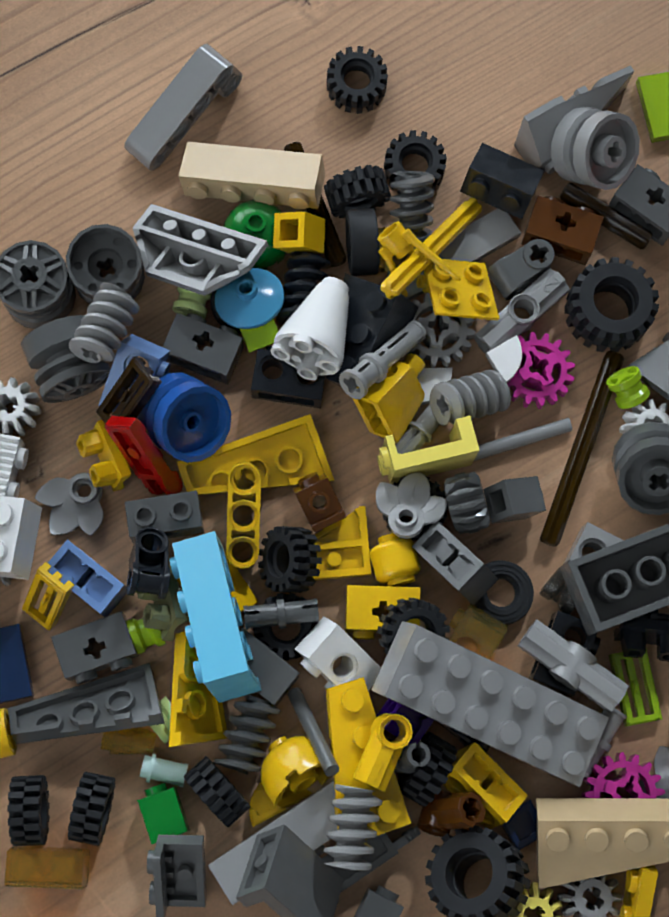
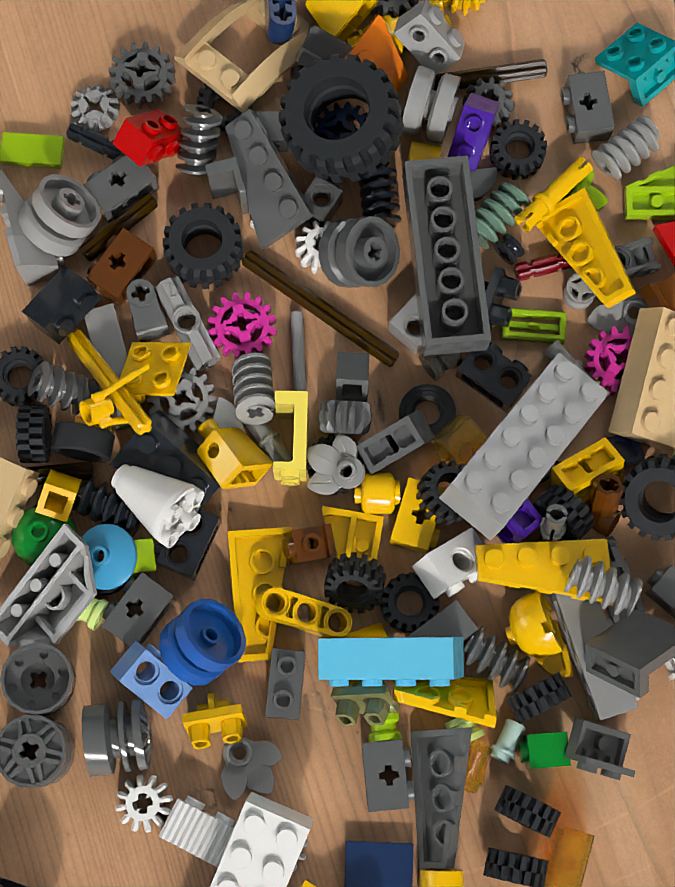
camera: 70 degrees left, 0 degrees up
yellow tile [22,562,74,631] -> none
medium blue brick [48,539,127,617] -> none
light grey piece [69,282,140,363] -> none
dark brown tile [96,357,162,423] -> none
red hinge [104,416,183,495] -> none
black piece [126,527,170,600] -> none
dark grey pin [243,598,319,630] -> none
dark grey bar [287,687,339,776] -> none
light grey pin [339,321,427,399] -> none
yellow piece [353,713,413,792] -> none
white tile [485,335,522,383] -> none
light grey piece [517,619,629,712] -> none
lime wheel [606,366,650,409] -> none

